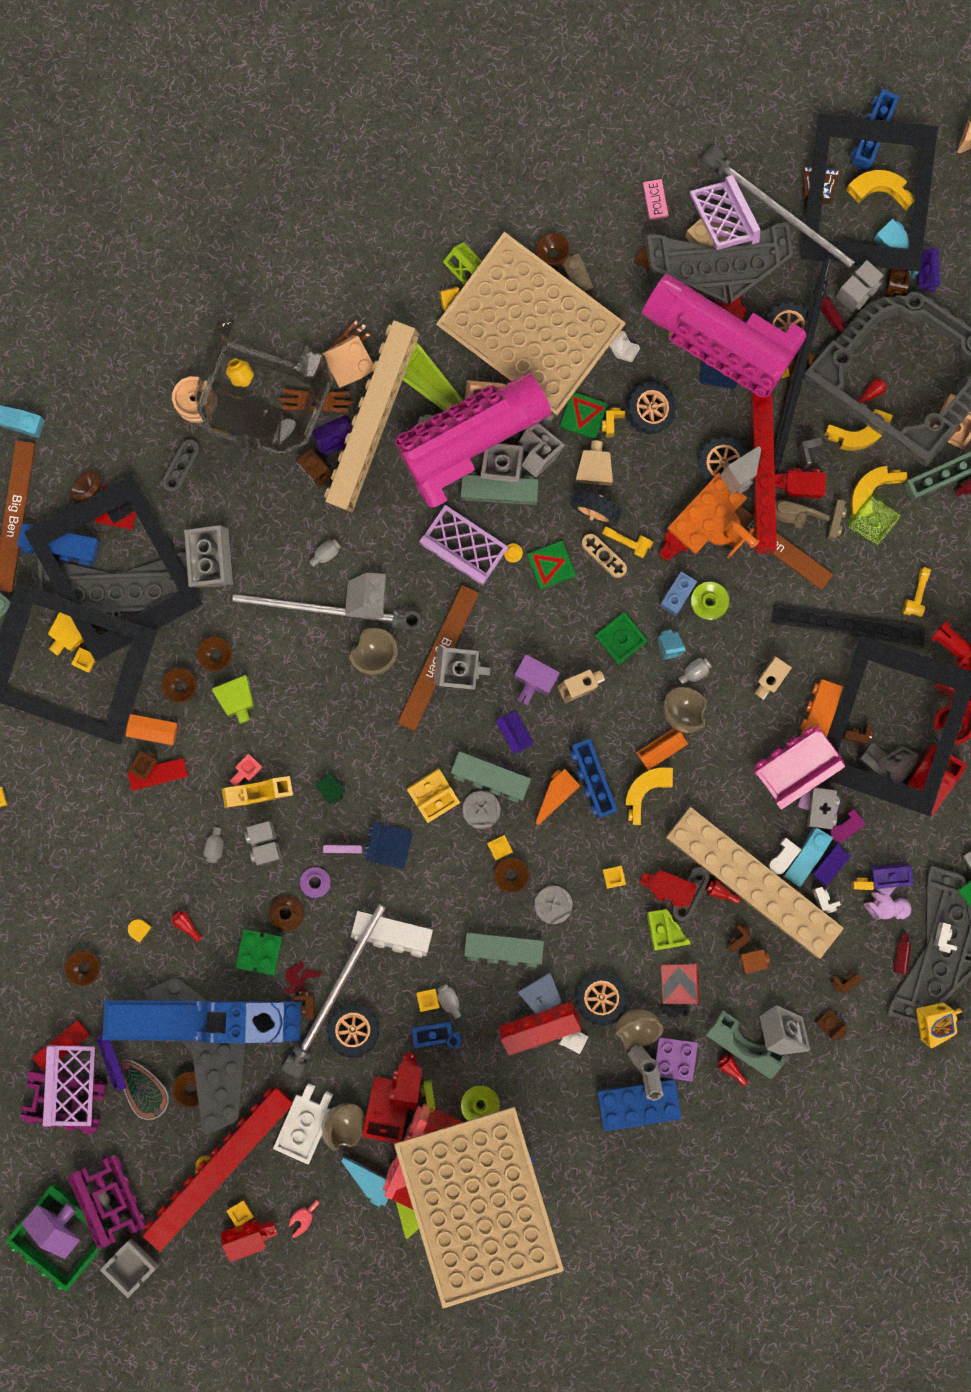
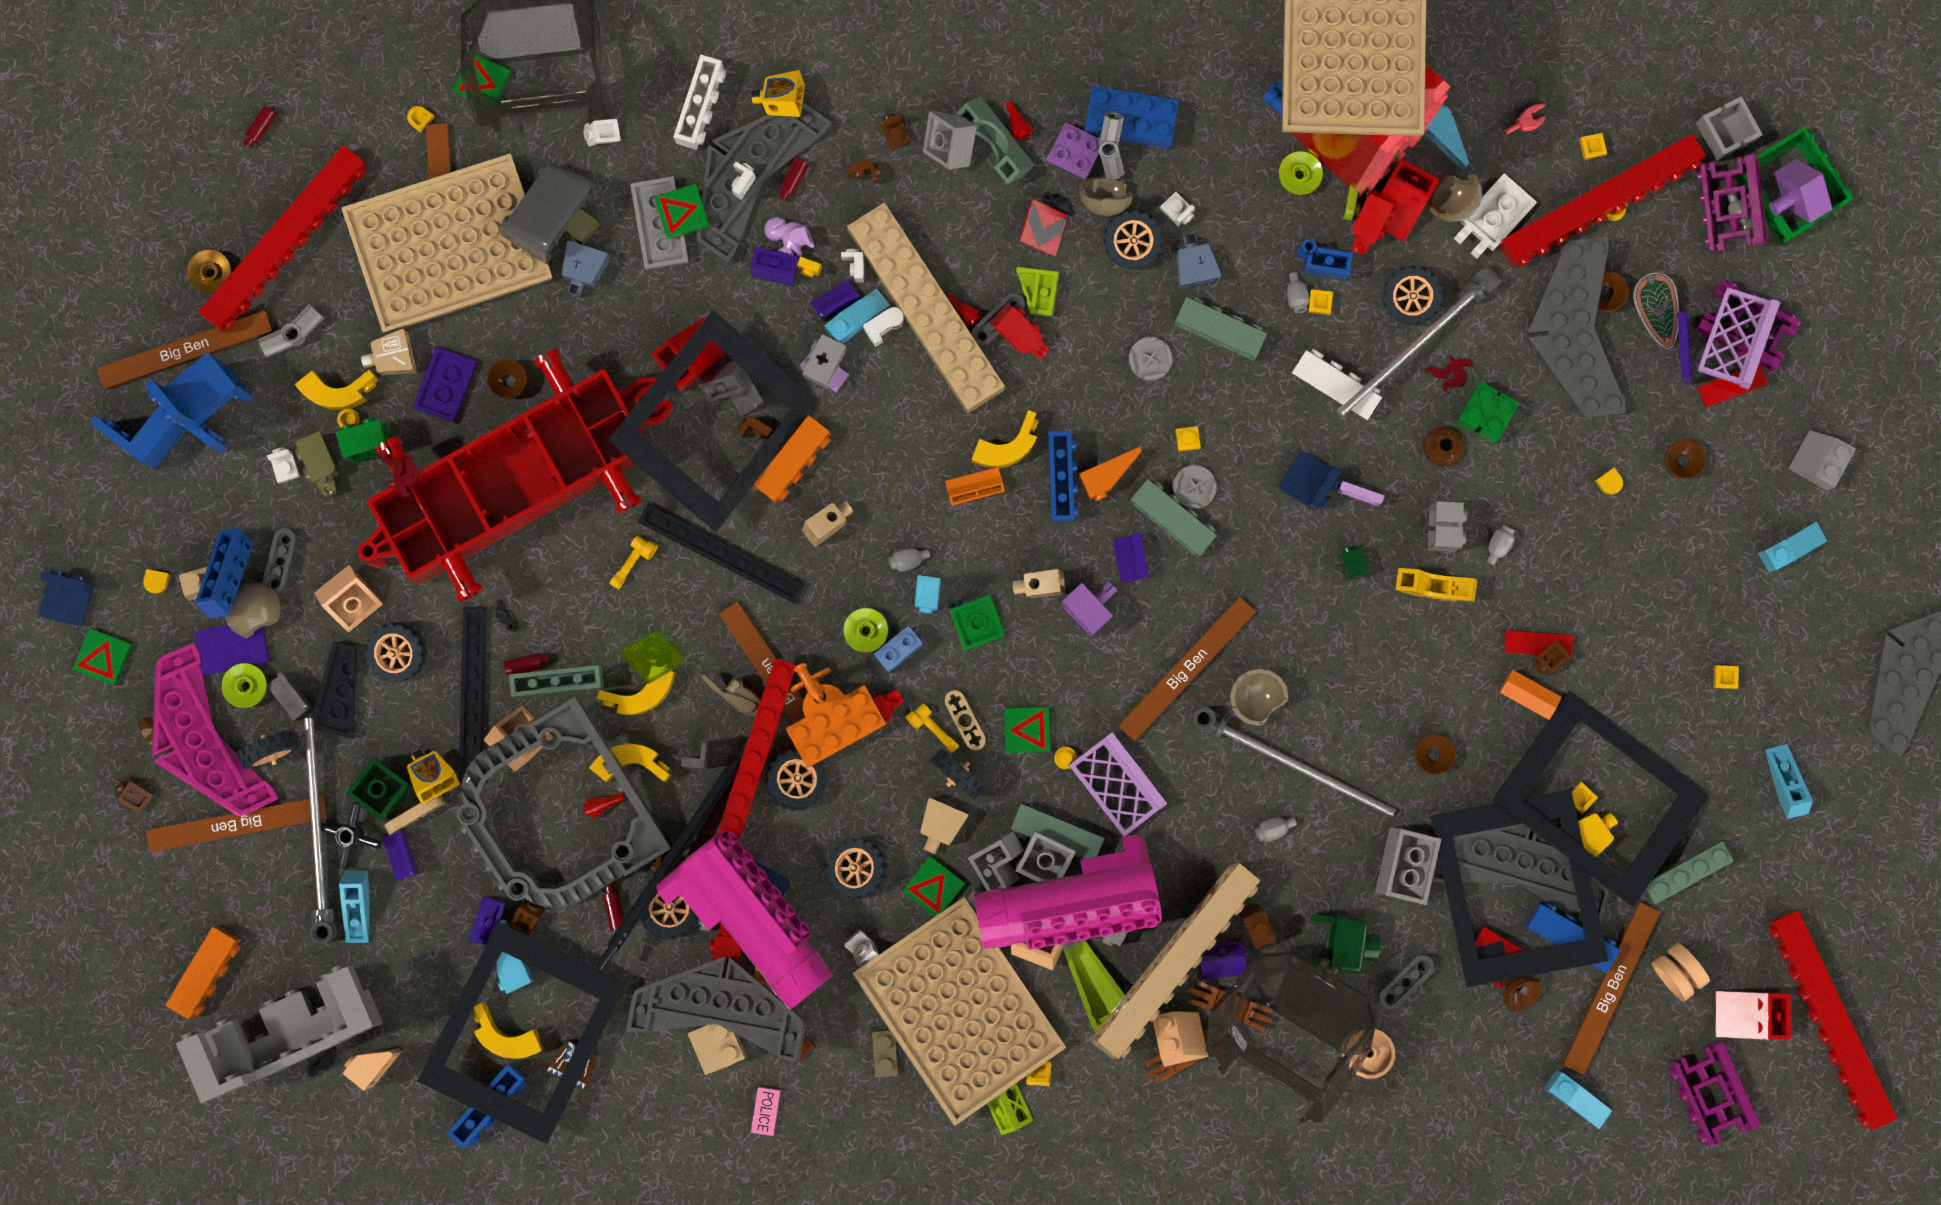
camera: 160 degrees left, 0 degrees up
blue piece [103,1000,301,1043] -> none
reddish brown piece [162,668,197,703] -> none
red cone [171,910,202,942] -> none
lime torso [212,675,254,724] -> none
red hinge [221,1219,278,1262] -> none
yellow head [226,358,254,387] -> none
coral plate [230,754,263,786] -> none
reddish brown bracket [294,991,315,1019] -> none
medium lavender piece [300,867,331,898] -> none
light grey slope [345,573,386,618] -> none
yellow slope [406,768,460,823] -> none
light grey hinge [433,647,490,689] -> none
reddish brown piece [494,858,529,893] -> none
red brick [499,1001,582,1056] -> none
reddish brown piece [536,233,570,267] -> none
yellow bracket [602,408,625,437] -> none
yellow plate [603,866,626,889] -> none
dark tan cylinder [663,687,707,733] -> none
lavender fence [690,175,760,250] -> none
flat silver piece [699,145,855,268] -> none
light grey slope [720,446,761,495] -> none
reddish brown bracket [726,924,751,954] -> none
dark orange brick [739,949,770,974] -> none
panel [754,725,845,809] -> none
red hinge [775,468,826,499] -> none
dark tan plate [826,499,847,541] -> none
magenta leg [829,809,866,842] -> none
light grey piece [835,260,884,312] -> none
none -> dark green piece [1305,914,1381,973]

